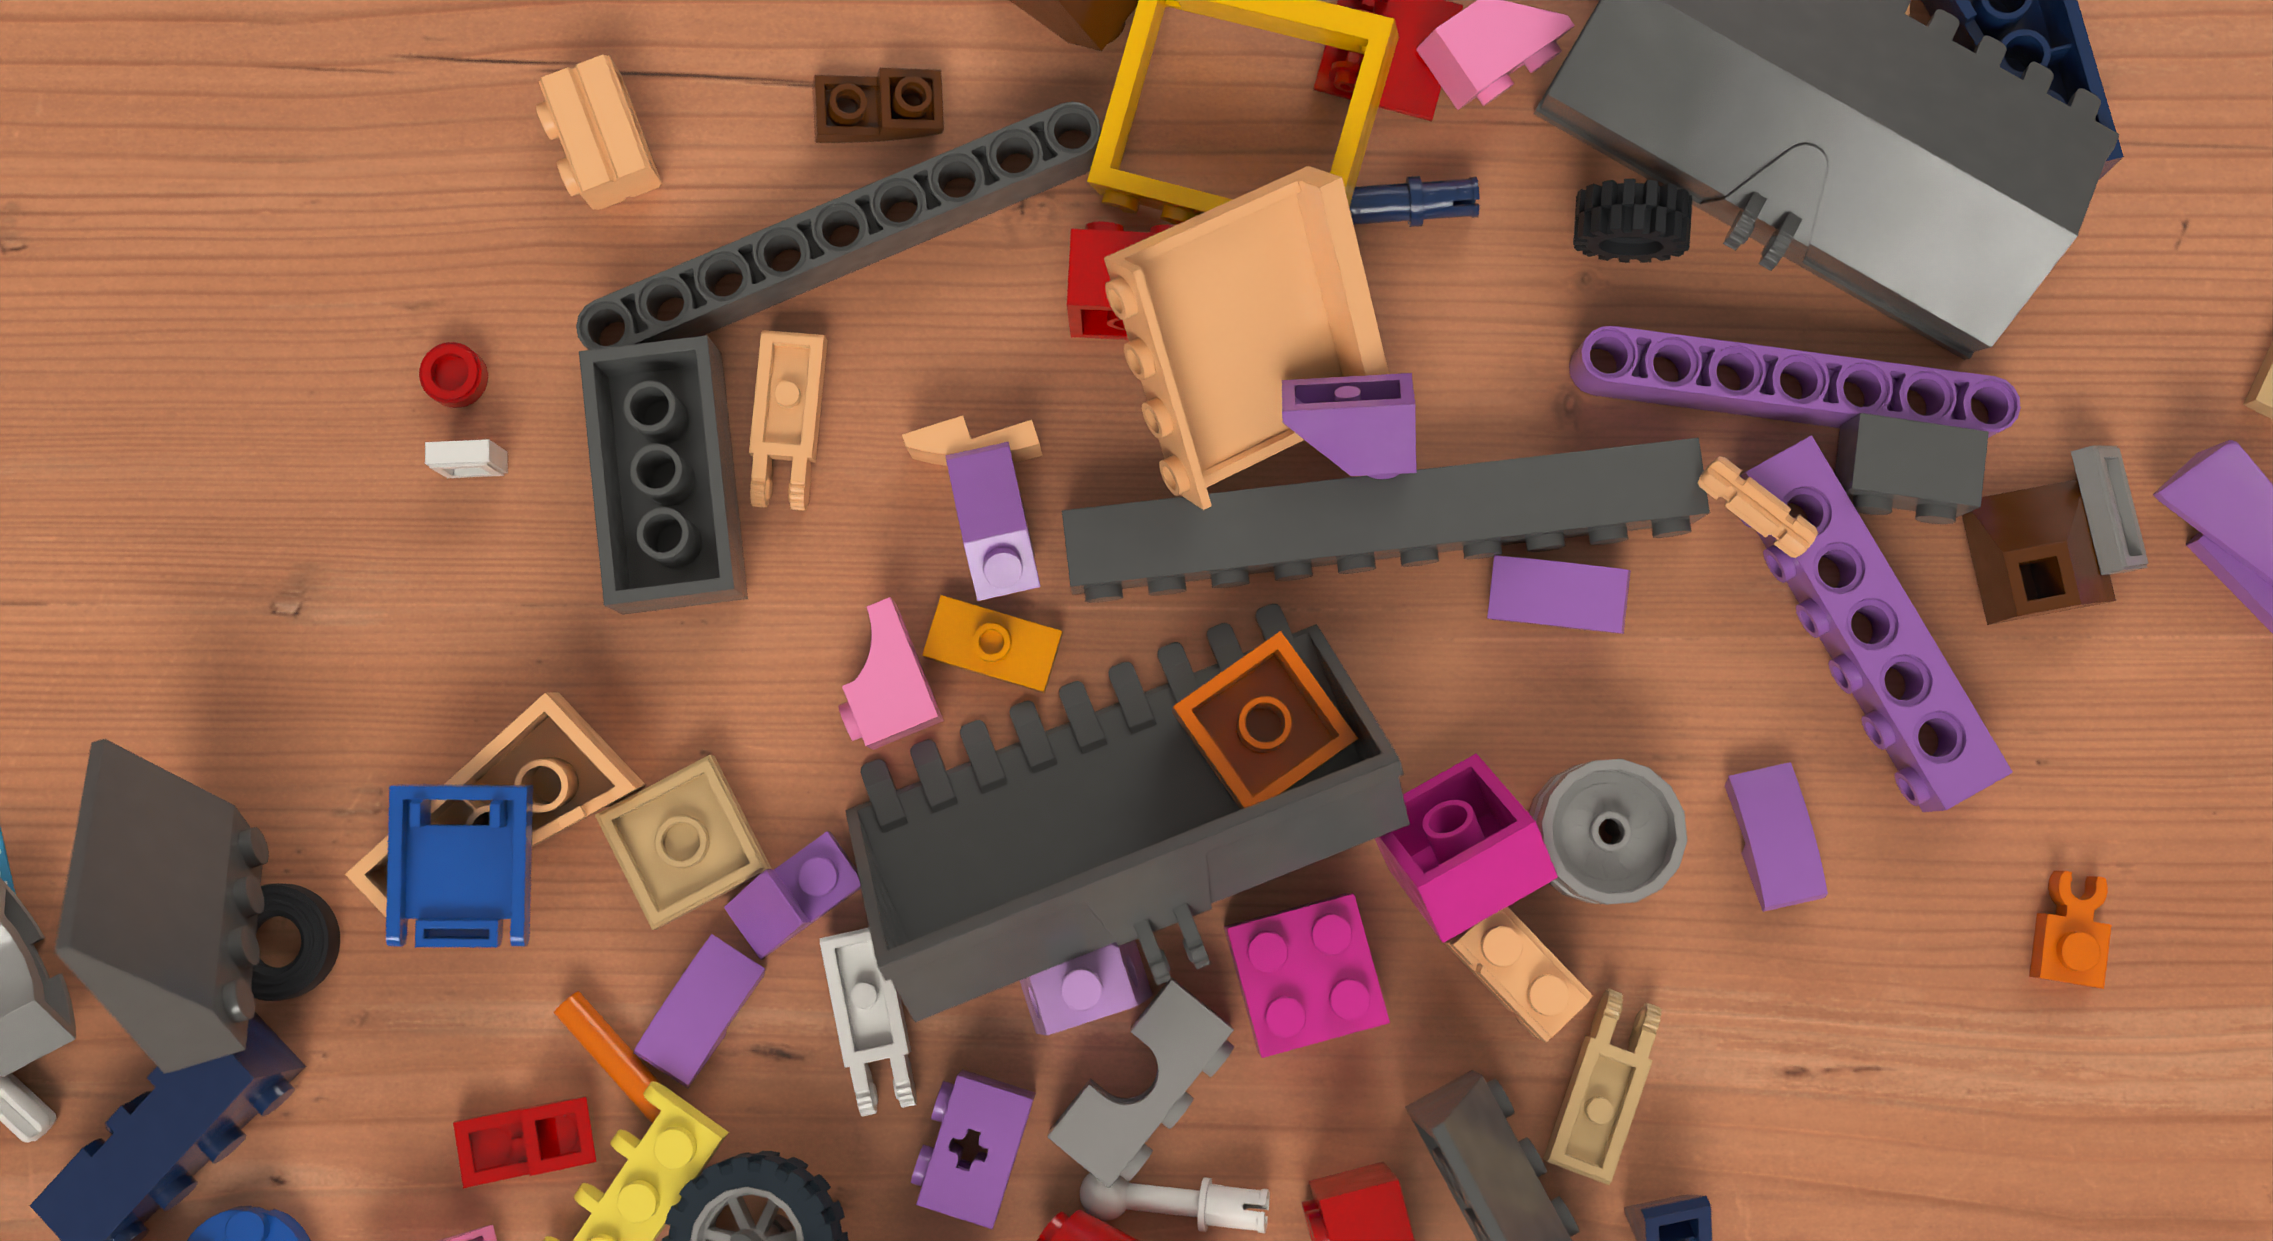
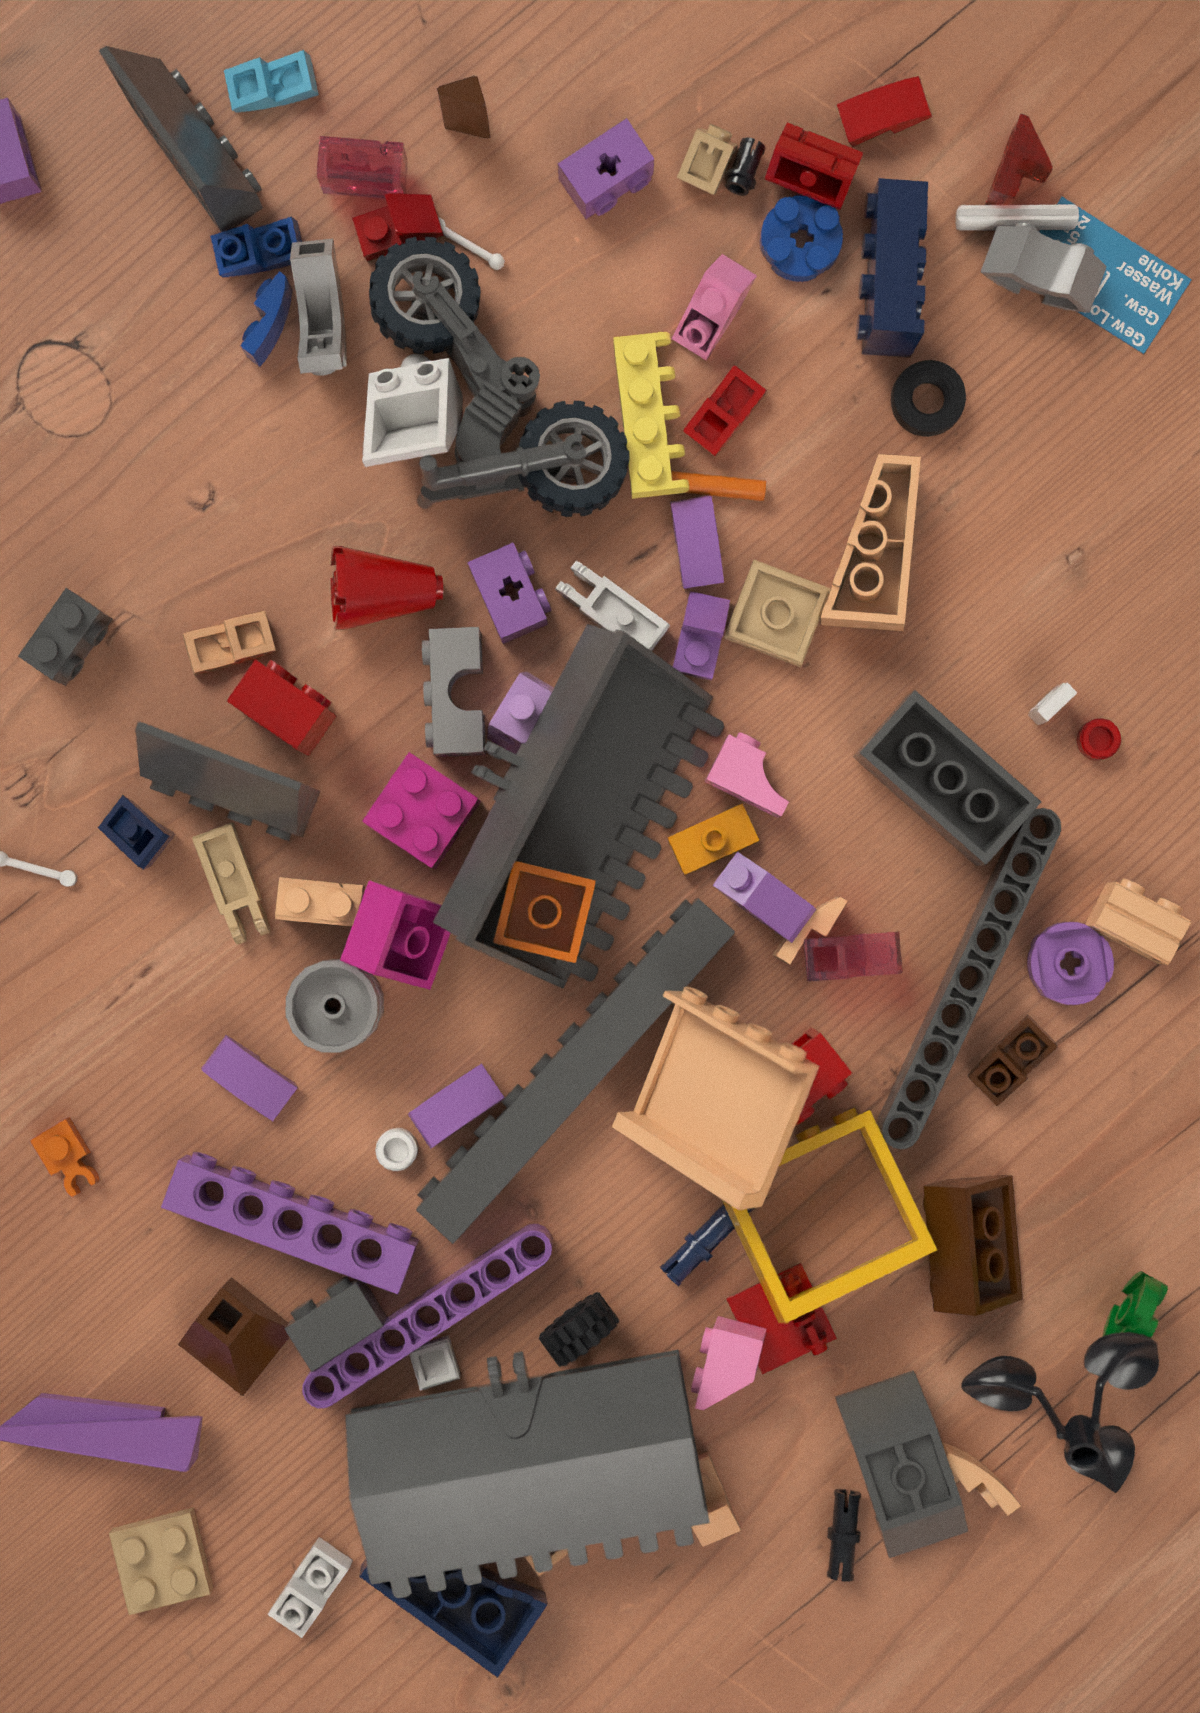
camera: 135 degrees right, 5 degrees up
dark grey slope [55,739,269,1074] -> none
blue container [386,784,533,947] -> none
light nougat hinge [749,330,828,511] -> none
white pin [1080,1173,1270,1233] -> none
medium lavender slope [1282,373,1417,479] -> none
light nougat axle [1698,456,1818,558] -> none
light grey tile [2071,445,2149,575] -> none
none -> white slope [267,1537,353,1638]
none -> white tile [375,1128,418,1171]
none -> white tile [409,1335,461,1391]
none -> clear pink brick [804,931,903,981]
none -> medium lavender plate [1027,922,1114,1005]

